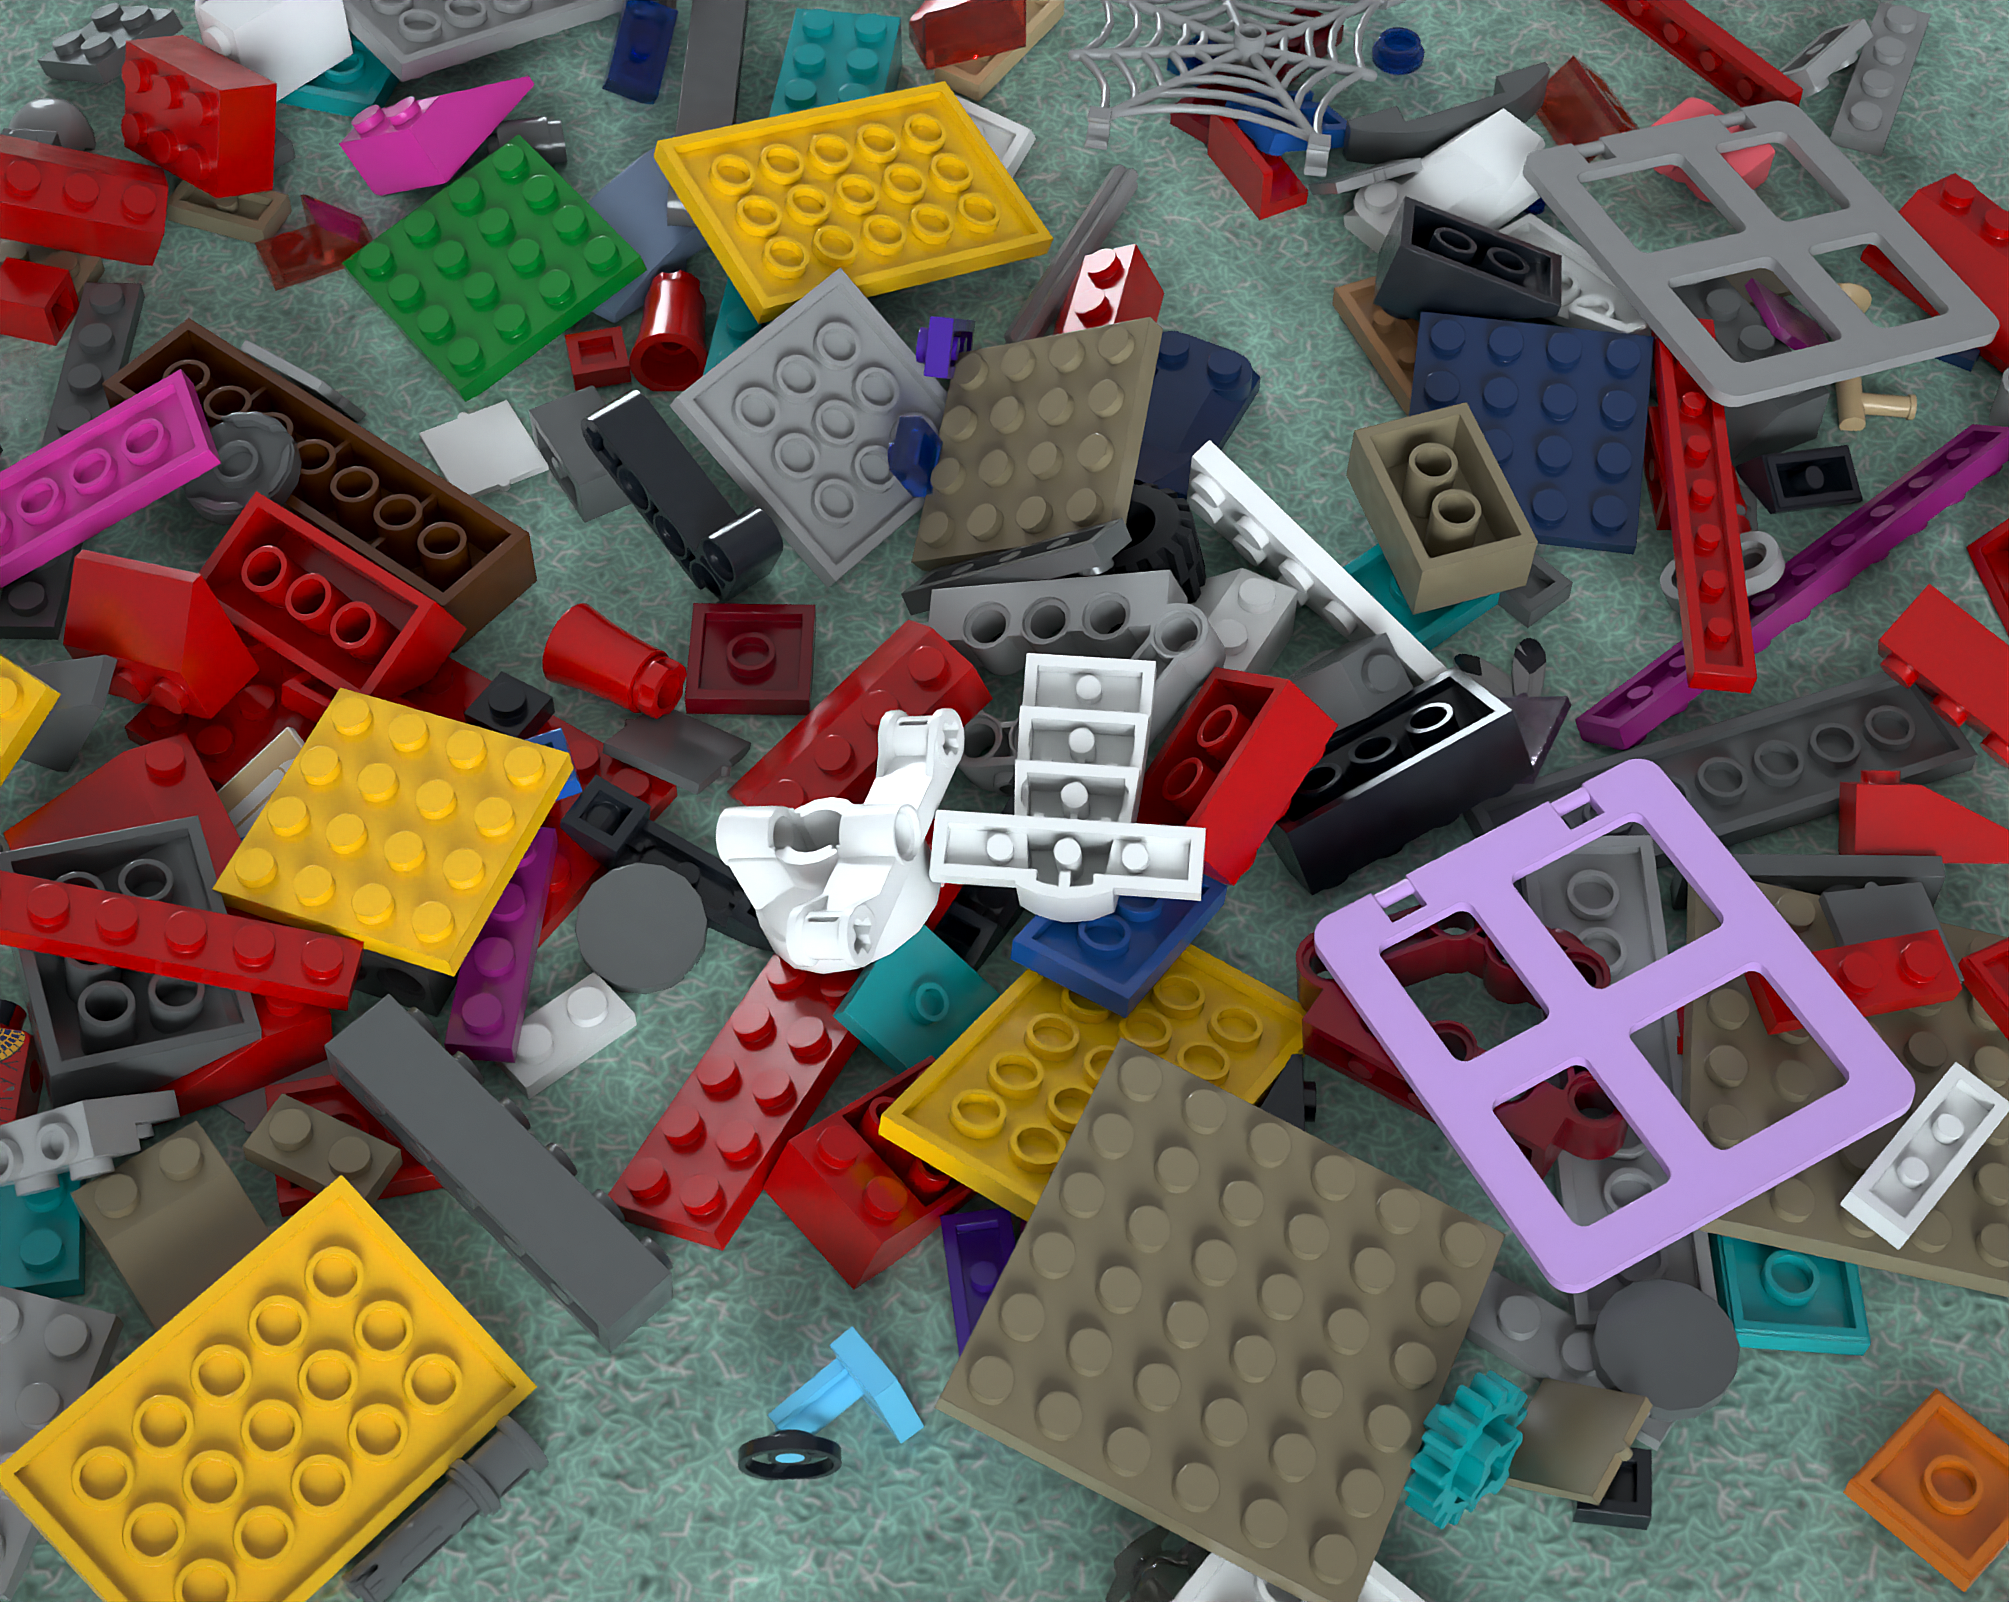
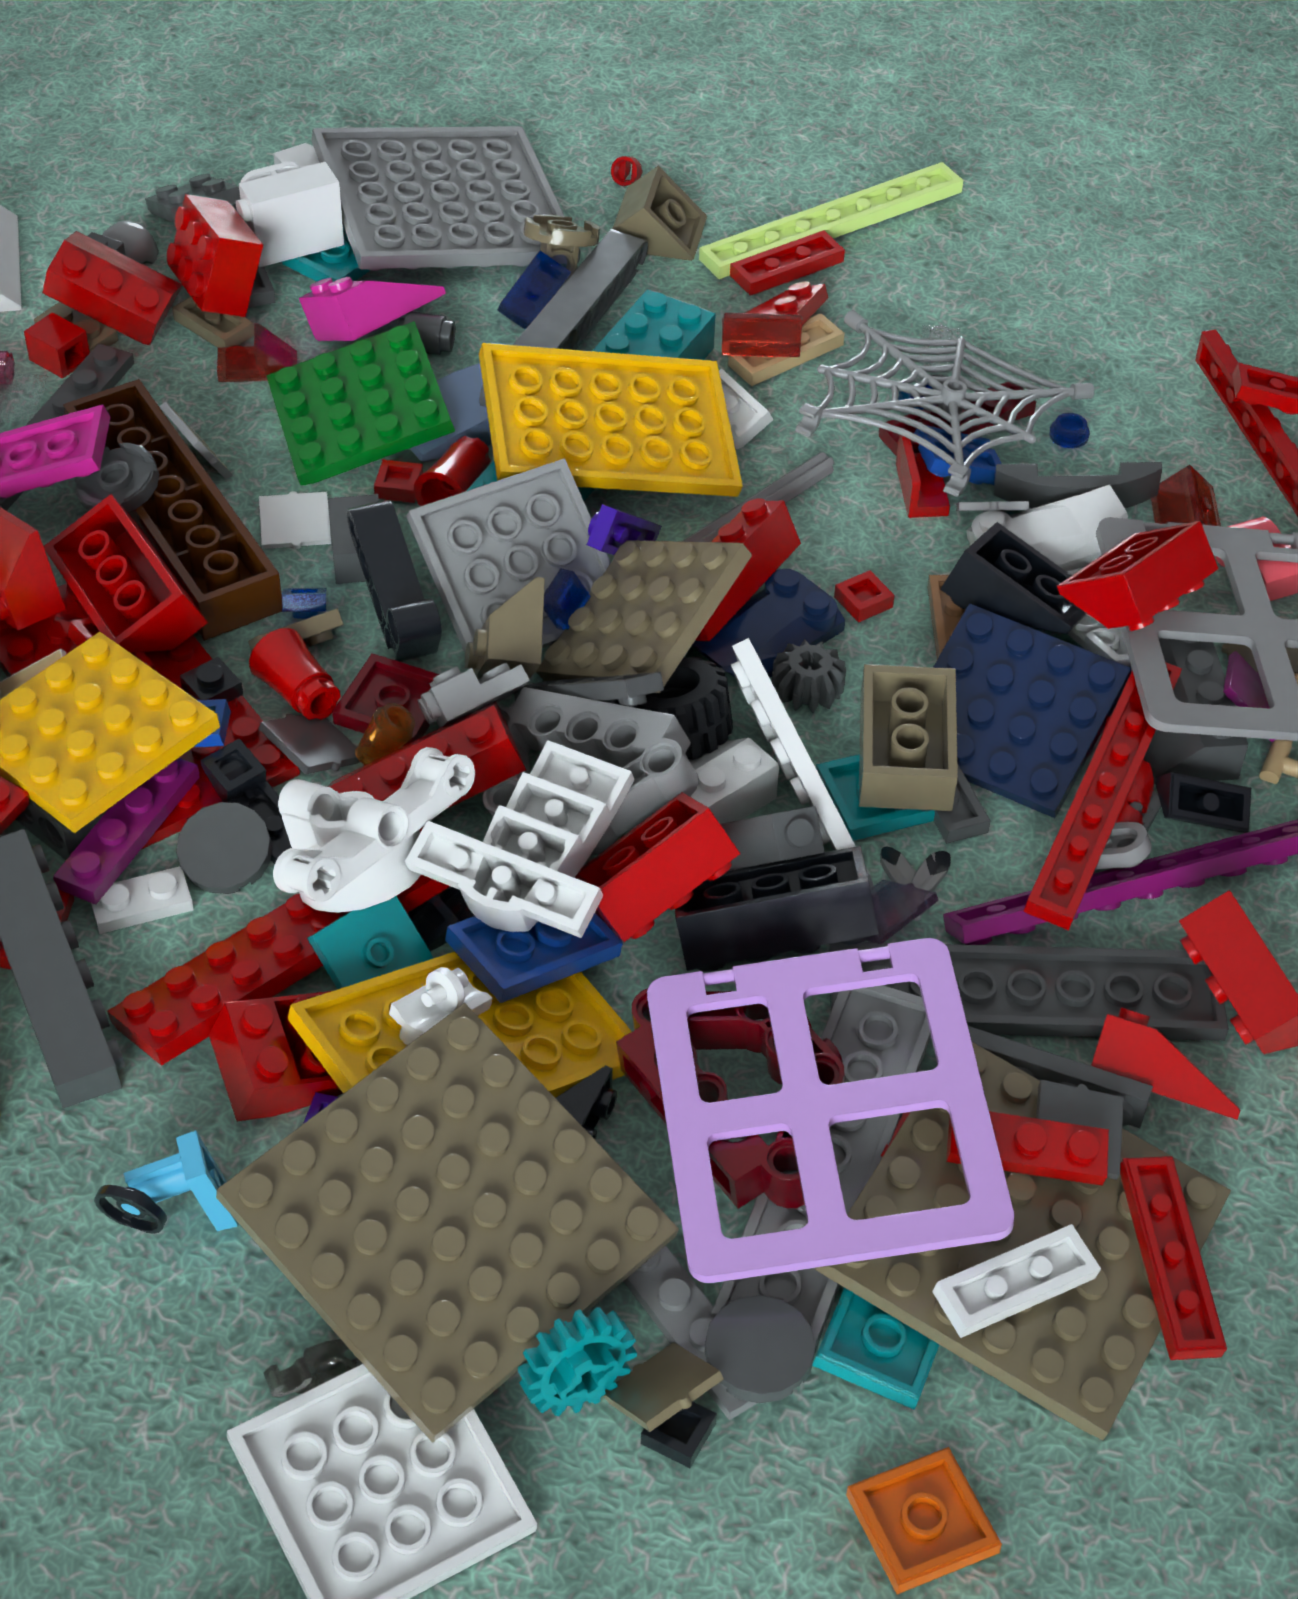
camera: 20 degrees right, 5 degrees down
none -> dark tan plate [248,608,344,651]
none -> clear blue plate [282,588,327,619]
none -> clear orange cone [355,703,415,765]
none -> white hips [389,967,493,1046]
none -> light grey plate [418,663,530,728]
none -> dark tan slope [465,577,545,680]
none -> dark grey gear [771,639,846,713]
none -> red plate [834,570,895,623]
none -> red slope [1057,521,1219,631]

